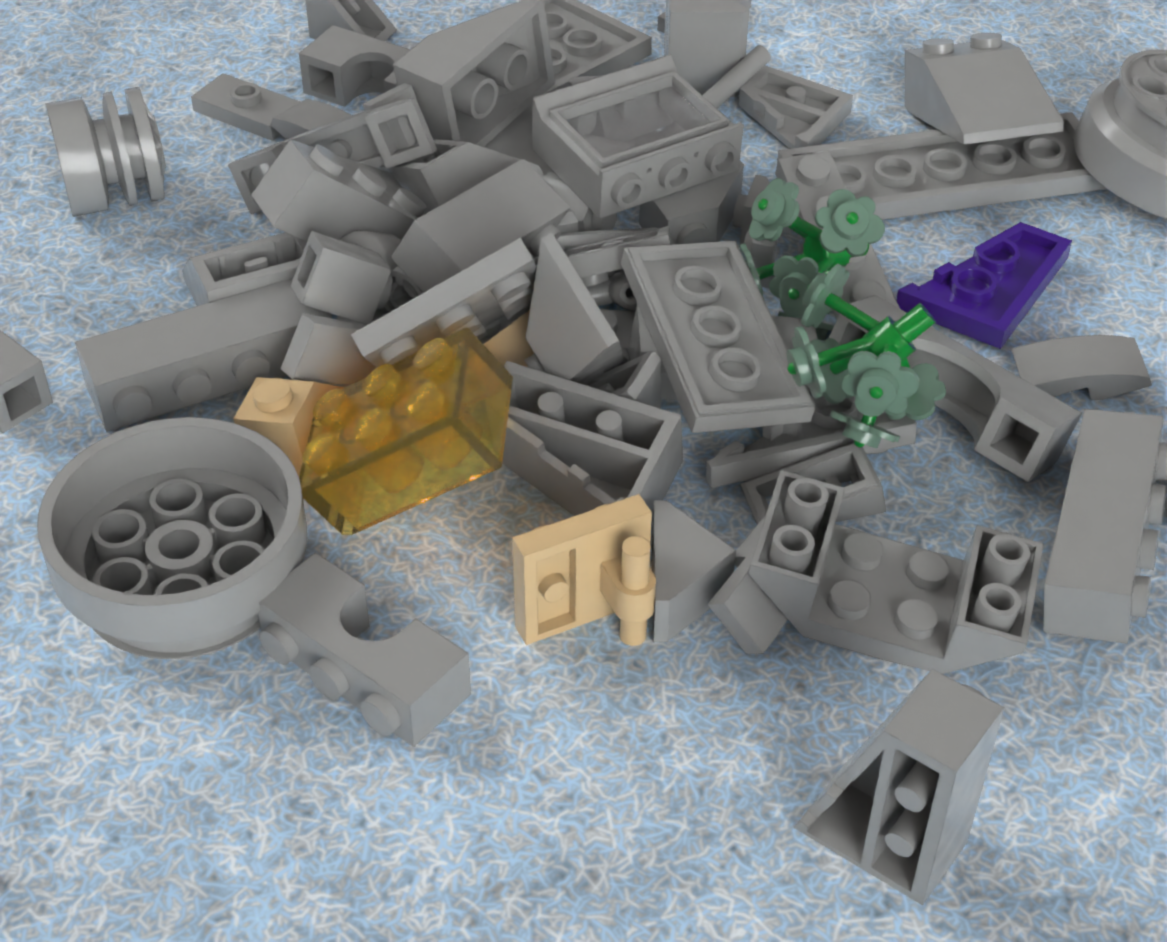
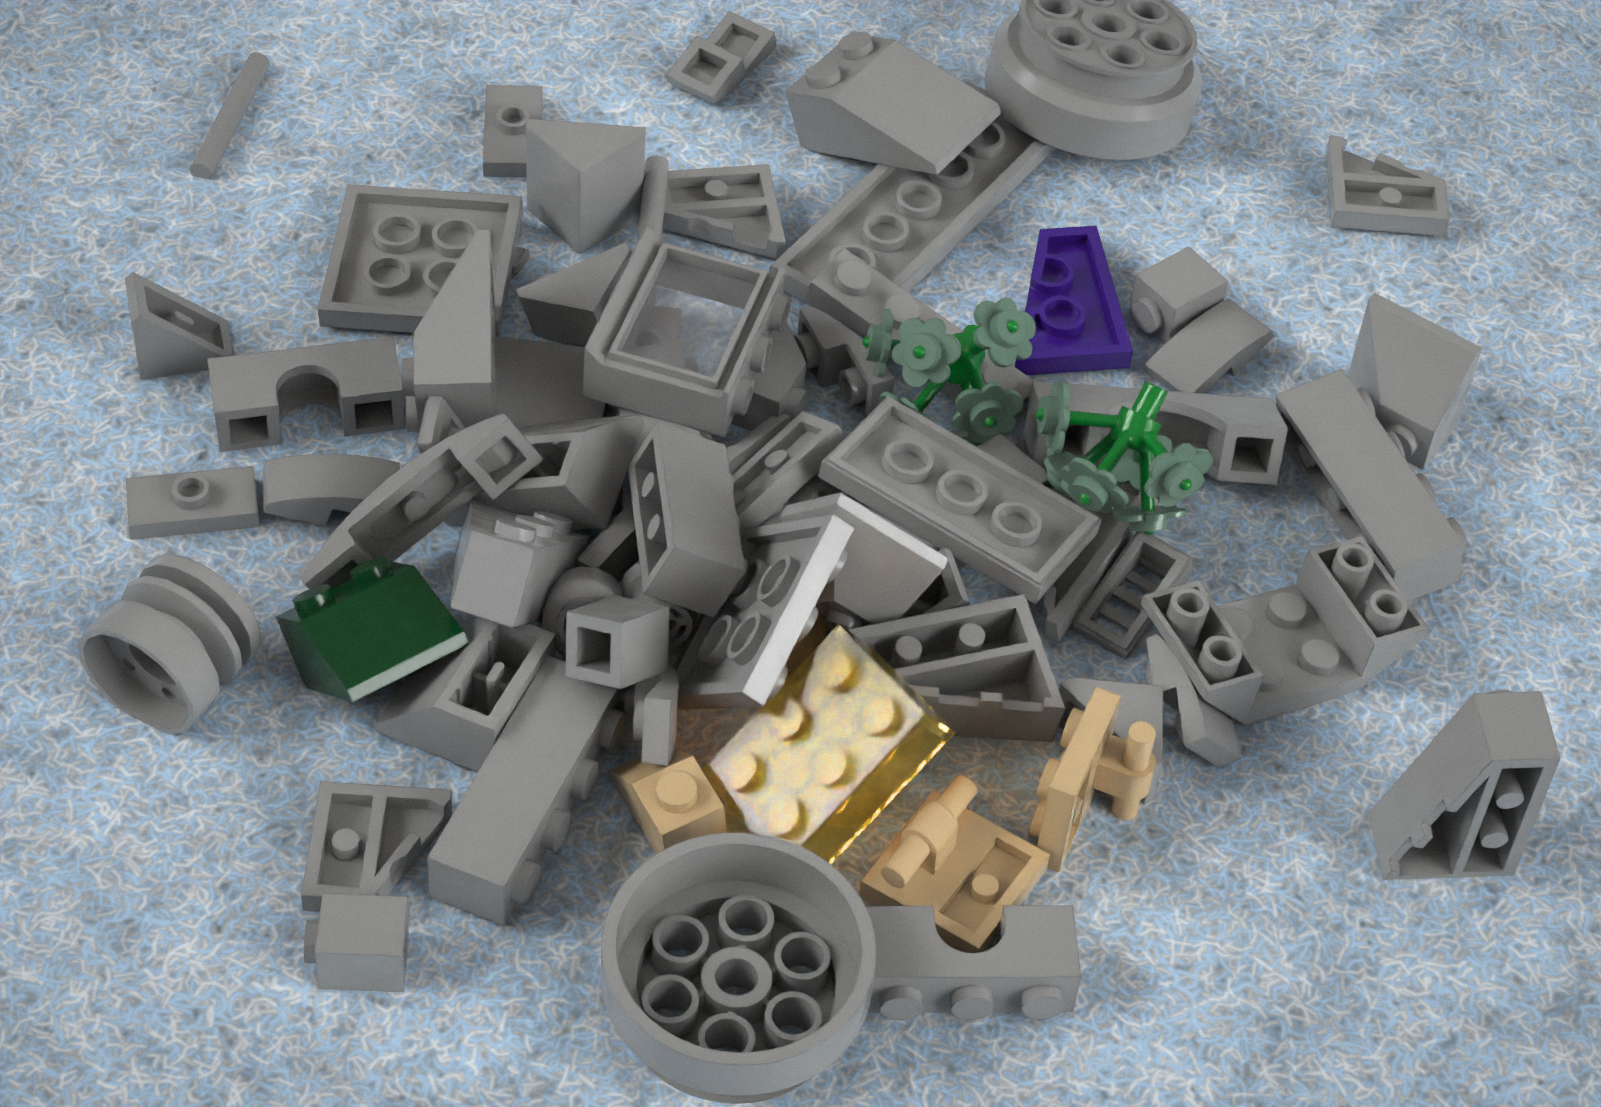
camera: 45 degrees left, 5 degrees up
none -> dark green slope [276,557,469,702]
none -> light grey wing [301,781,453,912]
none -> light grey slope [666,11,777,104]
none -> tan plate [859,775,1050,953]
none -> light grey brick [1129,246,1228,345]

